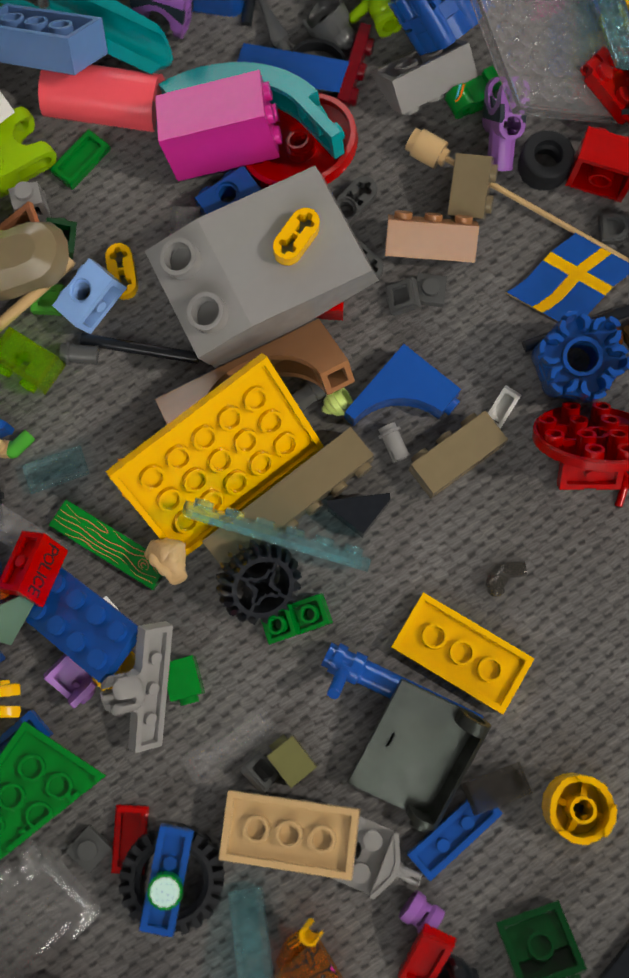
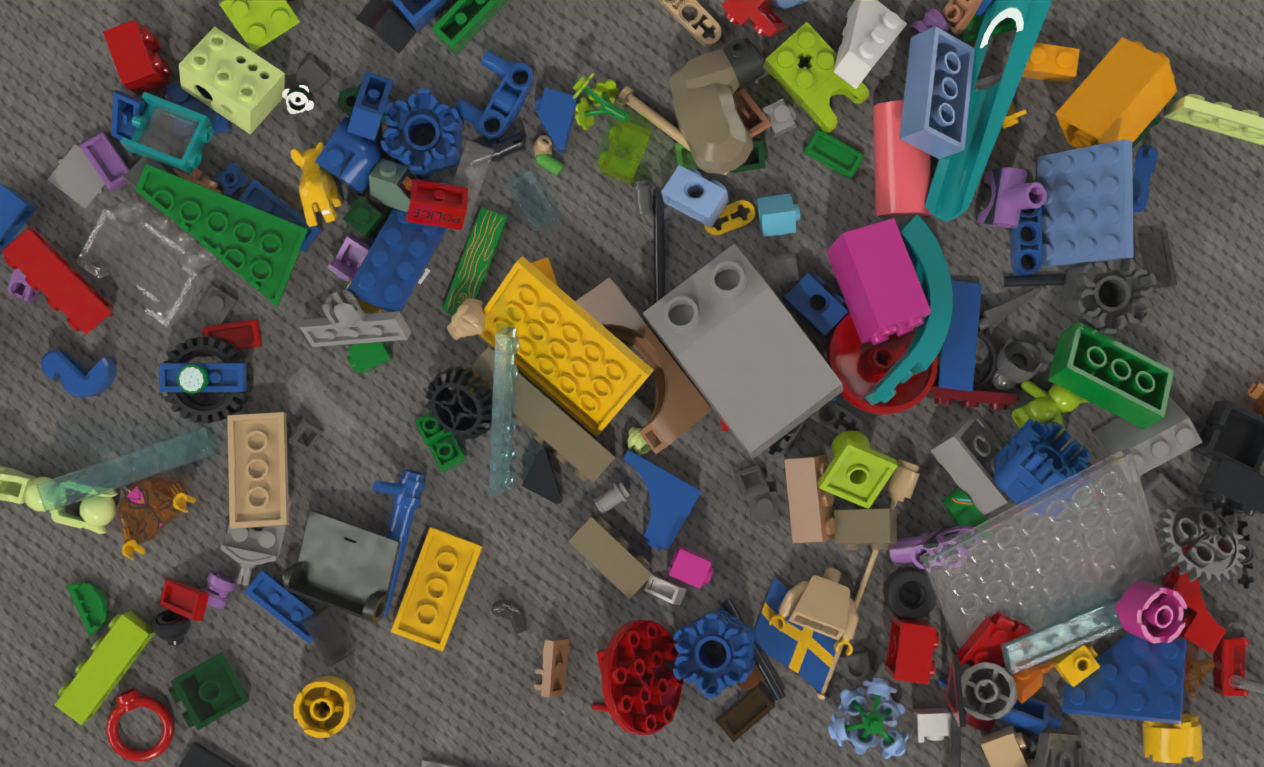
camera: 75 degrees right, 10 degrees up
olive brick [267,734,317,788] -> none
yellow beam [273,208,320,266] -> none
none -> dark green brick [343,197,387,239]
none -> medium nougat plate [534,637,569,698]
none -> dark pink brick [667,544,714,589]
none -> medium azure brick [757,193,800,237]
none -> tan torso [769,568,859,656]
none -> lime plant [818,431,898,509]

